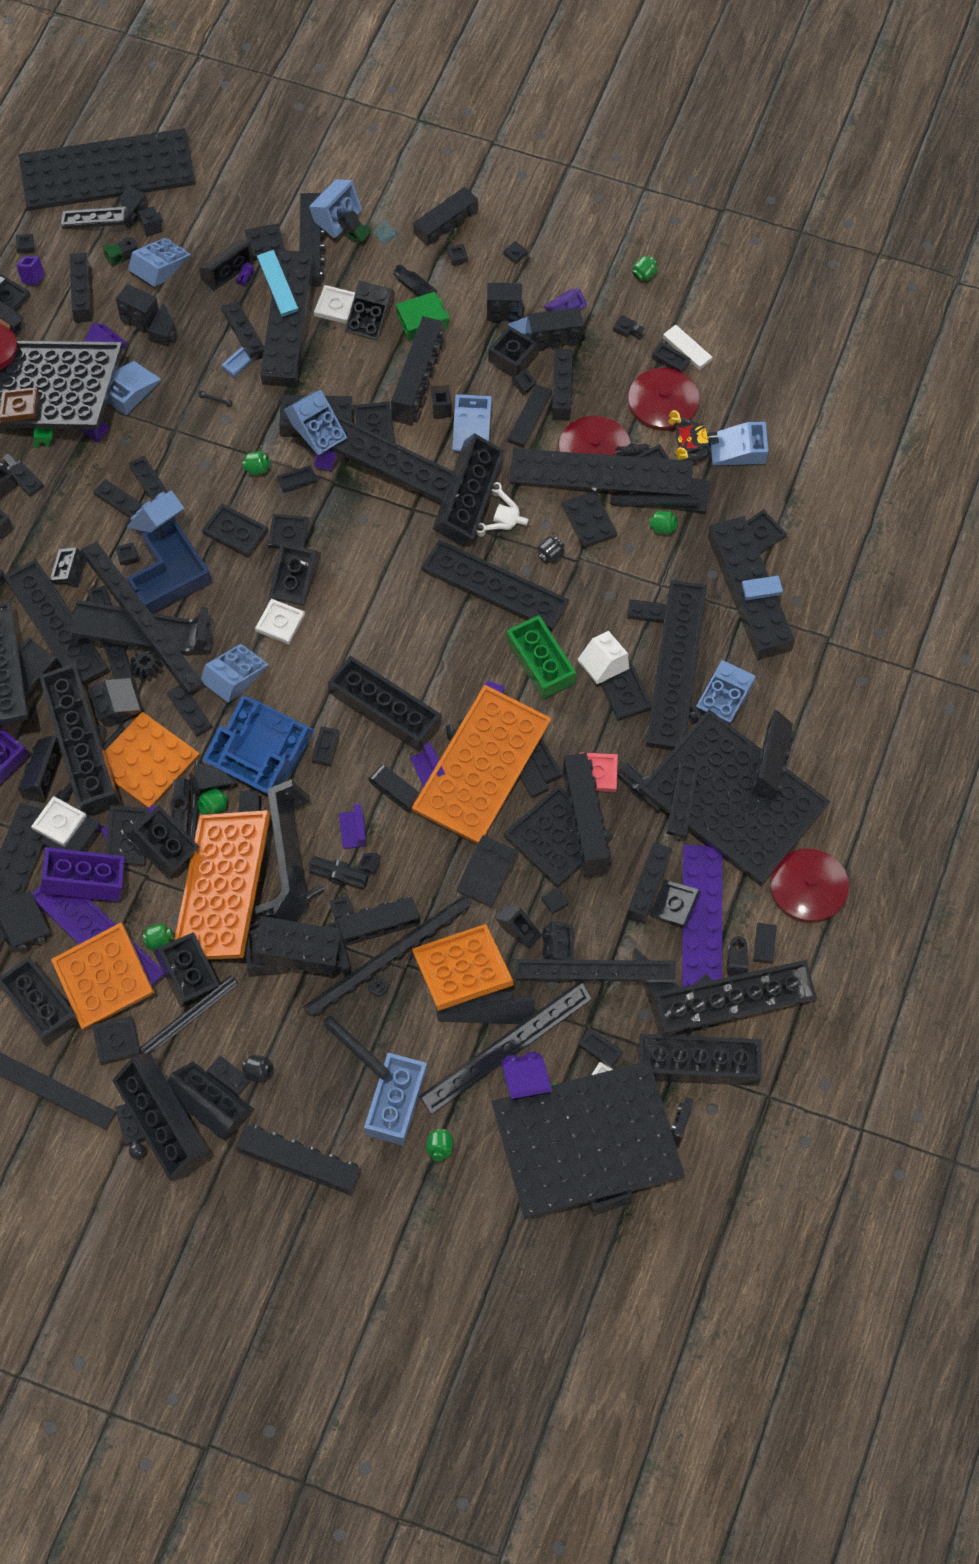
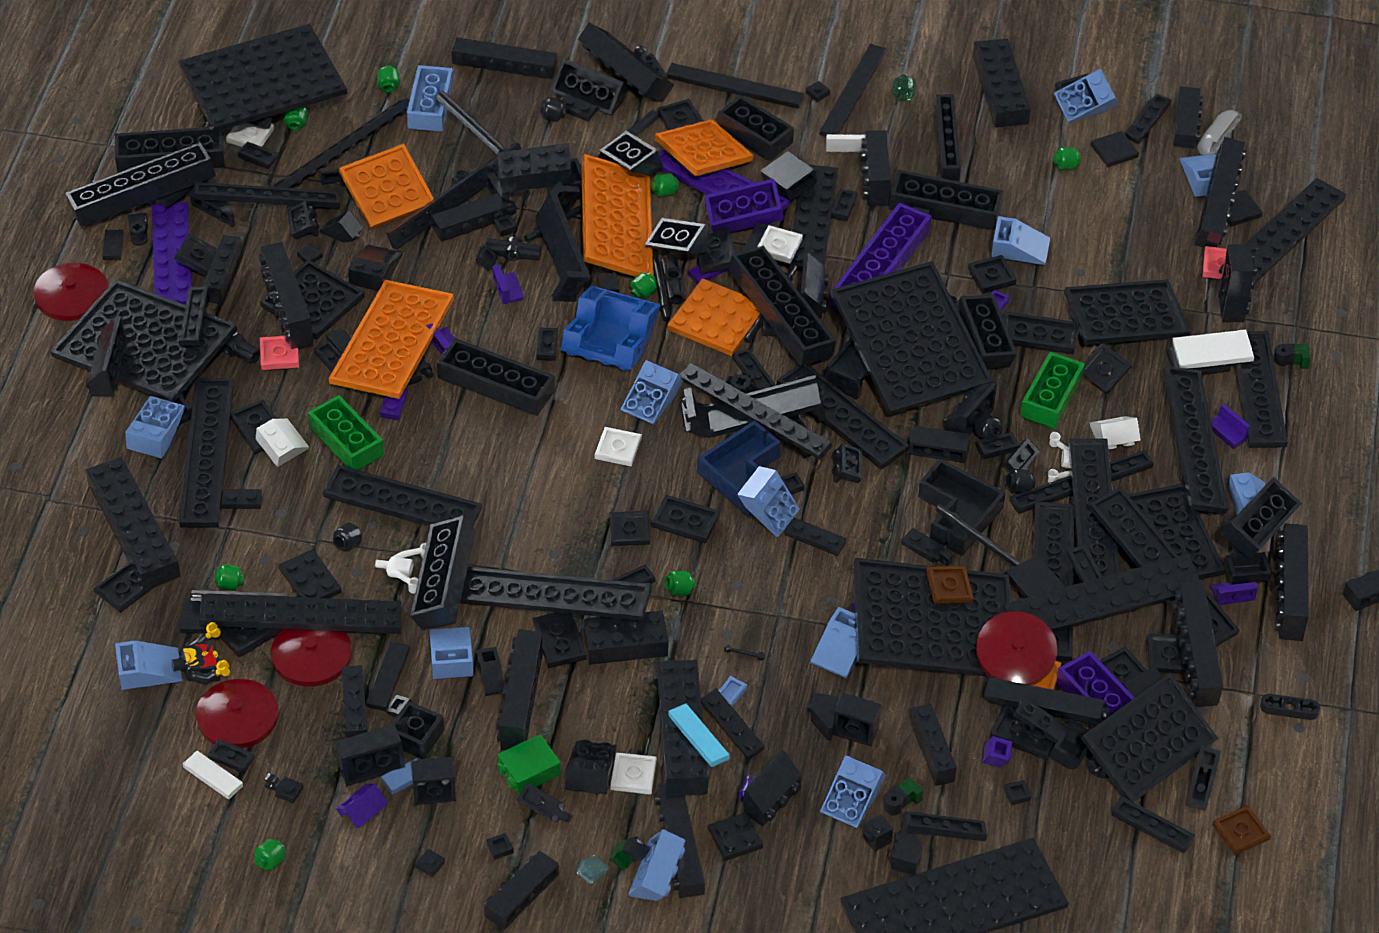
camera: 170 degrees right, 15 degrees down
dark purple panel [84,323,127,349] -> none
black slope [89,678,142,727] -> none
black plate [128,456,168,501] -> none
black plate [166,685,213,738] -> none
black slope [189,764,235,796] -> none
black slope [269,543,321,605] -> none
medium blue slope [284,389,347,455] -> none
black beam [368,765,420,812] -> none
dark purple slope [501,1052,552,1099] -> none
black pin [615,443,650,457] -> none
black plate [671,1097,694,1149] -> none
medium blue tile [742,576,783,600] -> none

